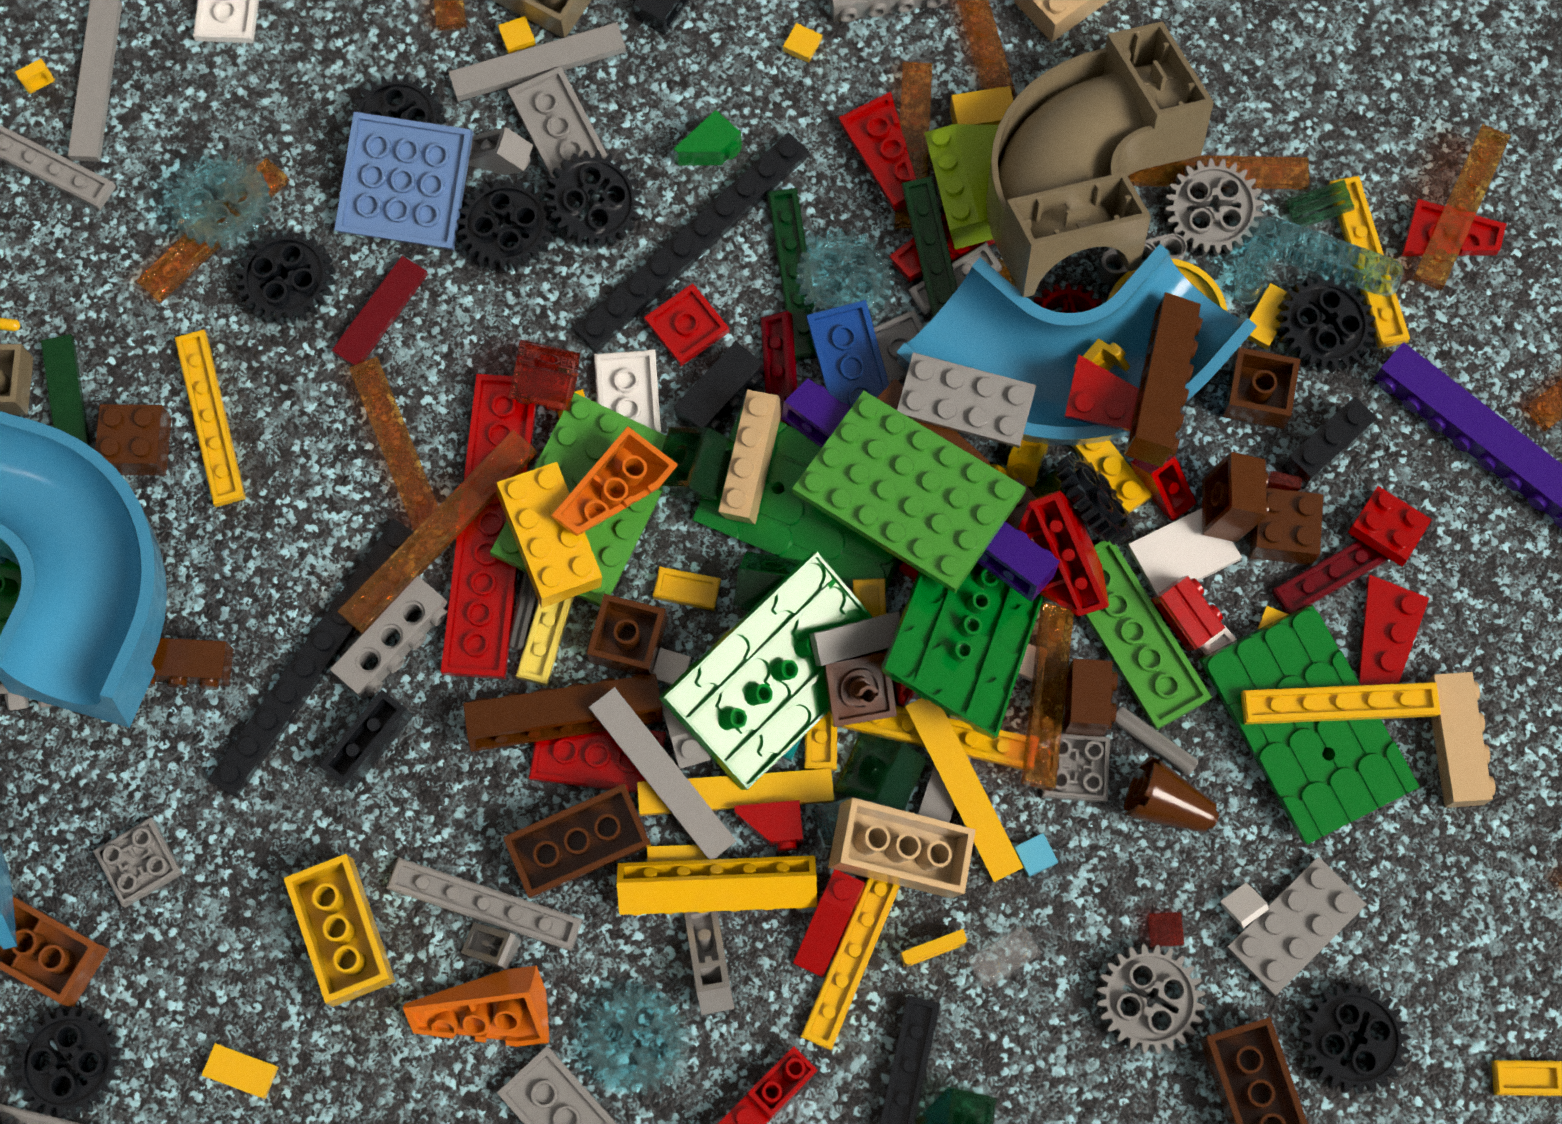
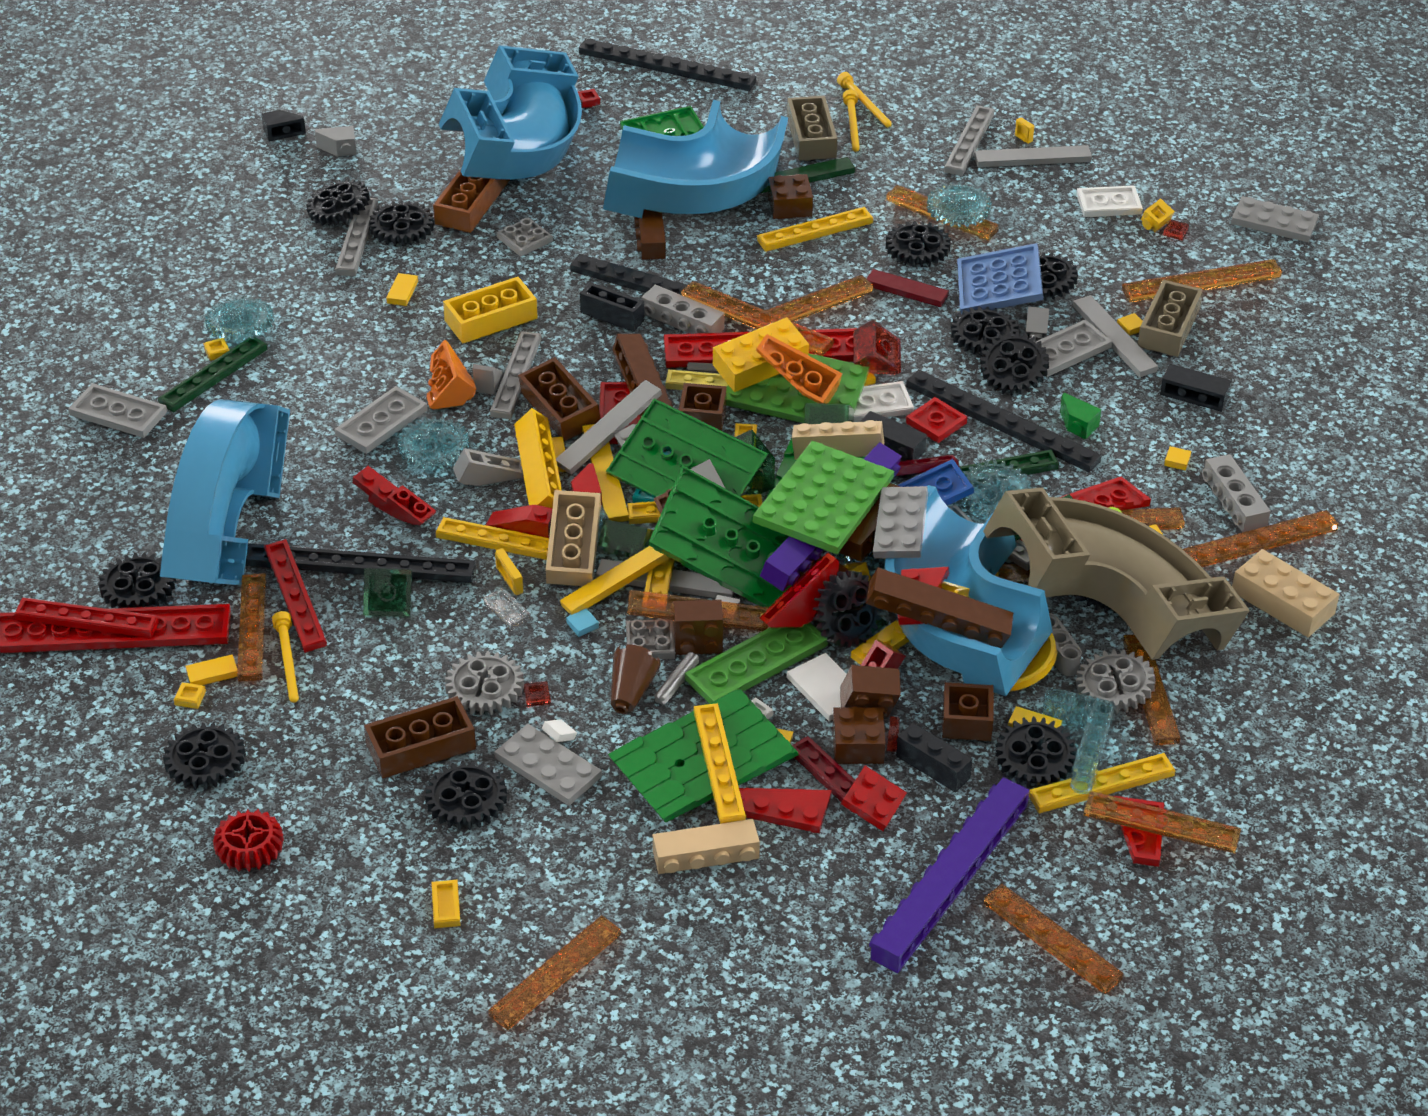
camera: 80 degrees right, 30 degrees down
red brick [1151,576,1225,651] -> none
clear green tile [1286,180,1354,230] -> none

